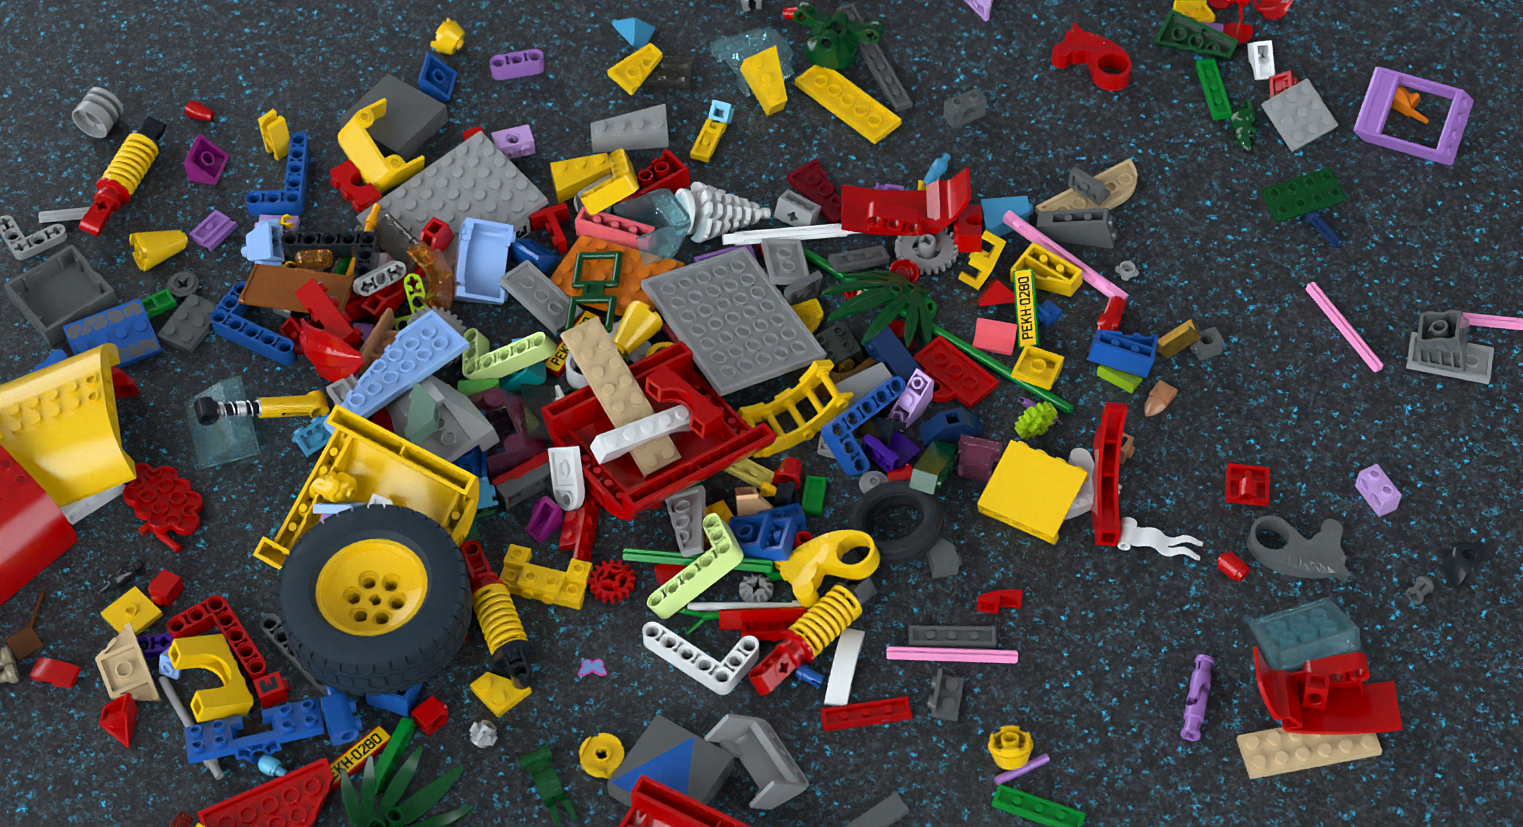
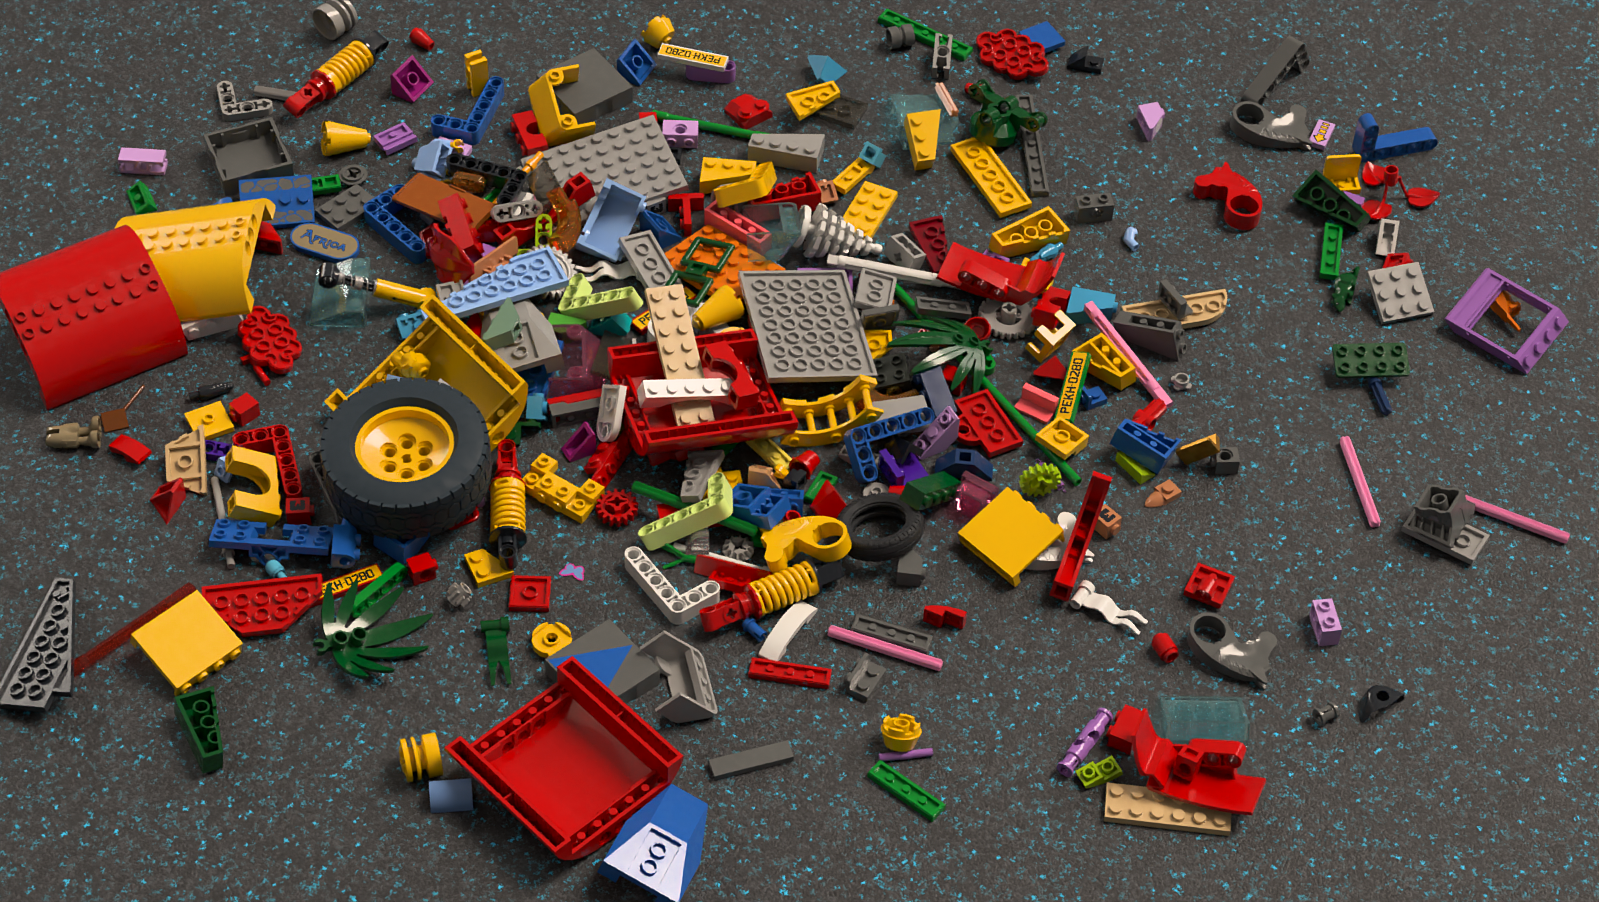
camera: 15 degrees right, 5 degrees down
none -> dark tan tile [290,223,360,263]
none -> red tile [509,575,551,612]
none -> white flag [575,260,640,283]
none -> green piece [652,110,770,139]
none -> tile [657,43,729,72]
none -> clear brick [684,527,709,555]
none -> red slope [724,93,773,130]
none -> red slope [810,480,847,519]
none -> nougat bracket [817,179,839,205]
none -> yellow plate [843,181,898,240]
none -> axle [934,82,959,117]
none -> yellow wedge [988,206,1070,258]
none -> lime slope [1075,755,1123,788]
none -> red brick [1106,704,1142,755]
none -> light blue arm [1123,227,1140,251]

